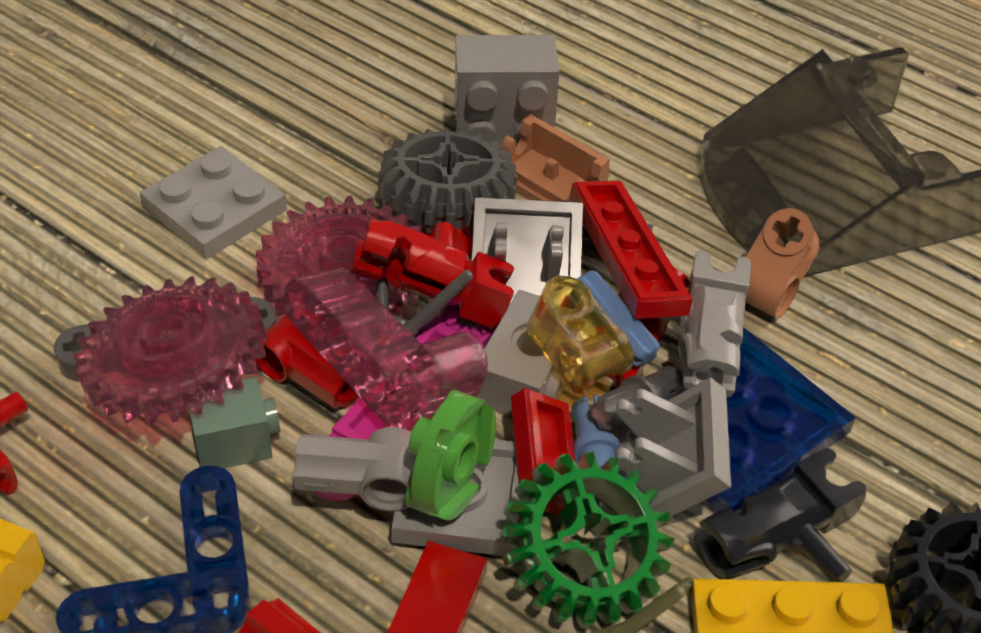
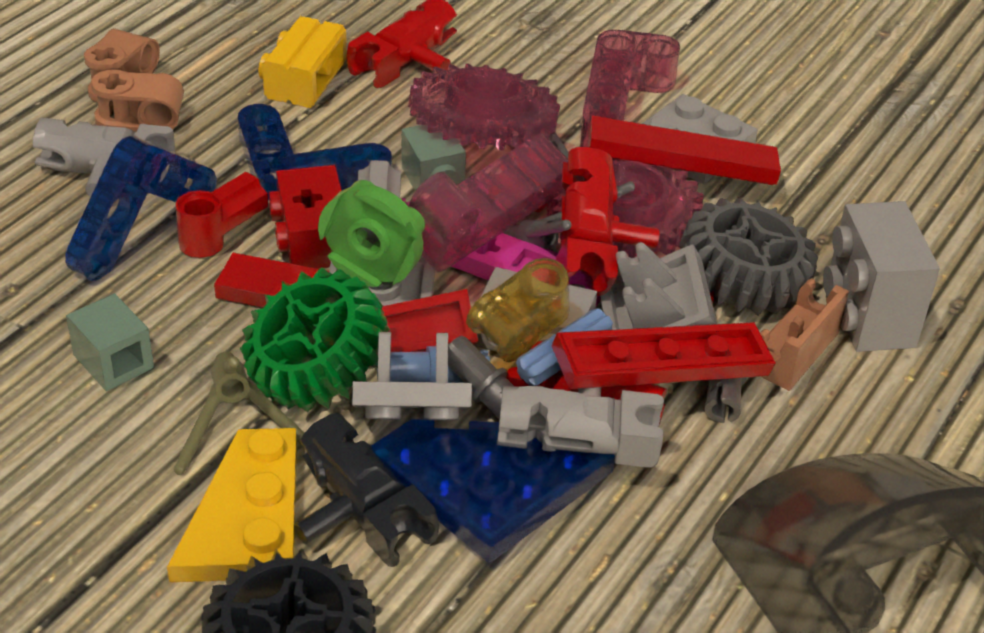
camera: 85 degrees right, 5 degrees down
nougat piece [745,208,820,319] -> none
none -> red brick [269,165,342,269]
none -> clear pink beam [579,30,681,162]
none -> red tile [588,115,781,185]

